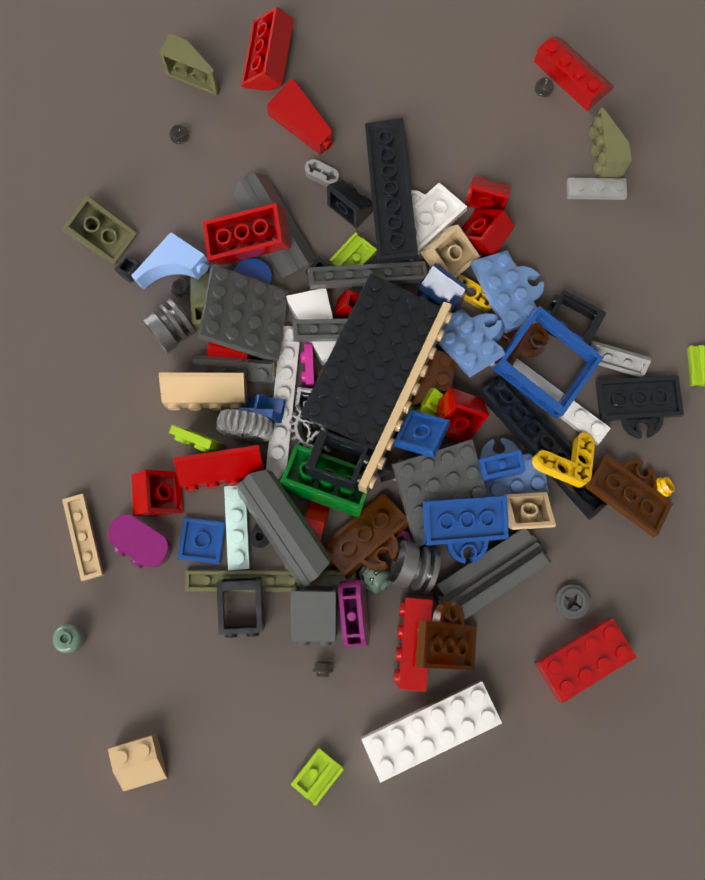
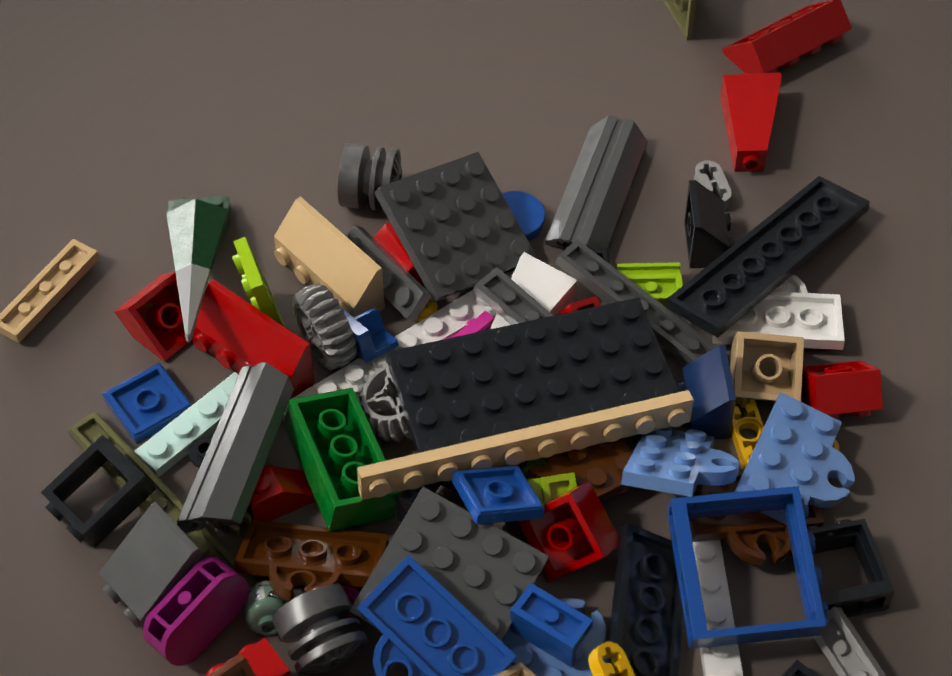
camera: 50 degrees right, 25 degrees down
olive slope [62,195,137,265] -> none
magenta brick [108,514,171,569] -> none
black brick [114,254,141,283] -> none
light blue arch [131,233,211,290] -> none
clear smoke plate [169,125,189,144] -> none
clear smoke plate [171,279,191,298] -> none
red brick [203,203,291,266] -> none
black window [305,430,370,492] -> none
clear smoke plate [312,661,333,677] -> none
red slope [465,176,511,210] -> none
none -> dark green plate [166,196,231,343]

